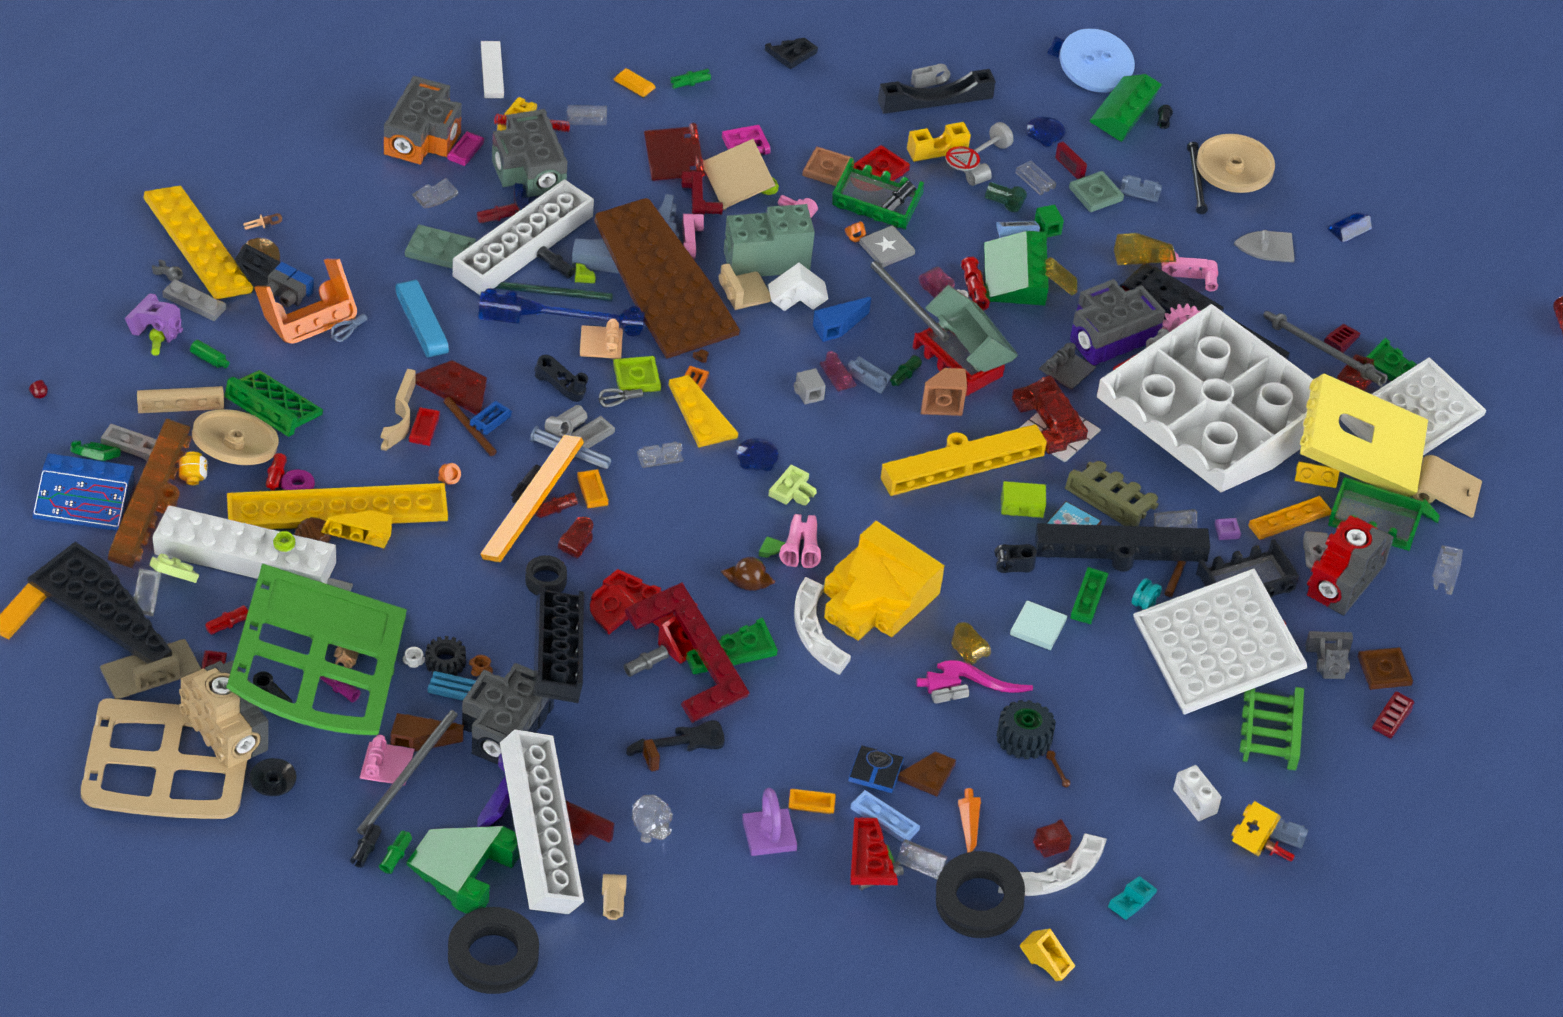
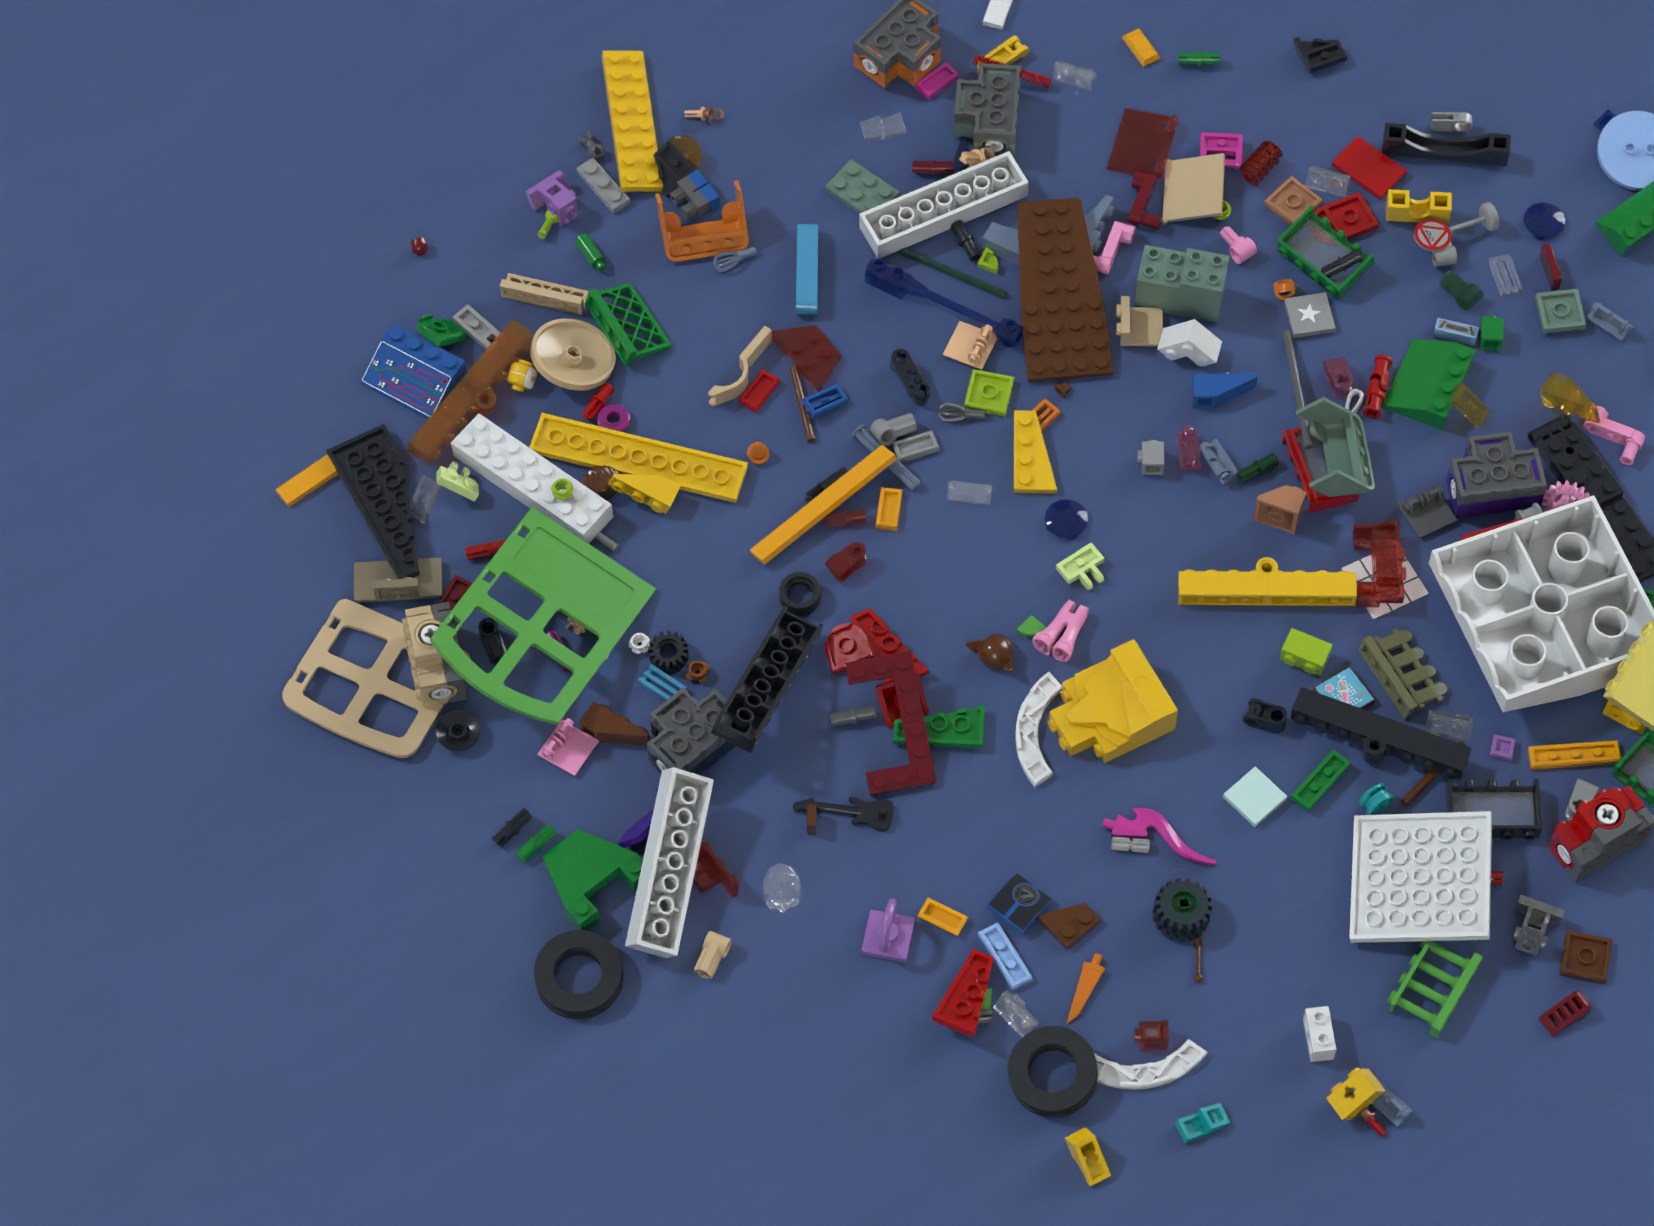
camera: 30 degrees right, 15 degrees up
dark grey piece [357,710,458,835] -> none
clear yellow piece [951,622,991,665] -> none
none -> light nougat axle [959,147,995,167]
none -> clear red piece [1239,141,1283,187]
none -> clear hinge [1305,165,1351,197]
none -> red tile [1331,136,1407,201]

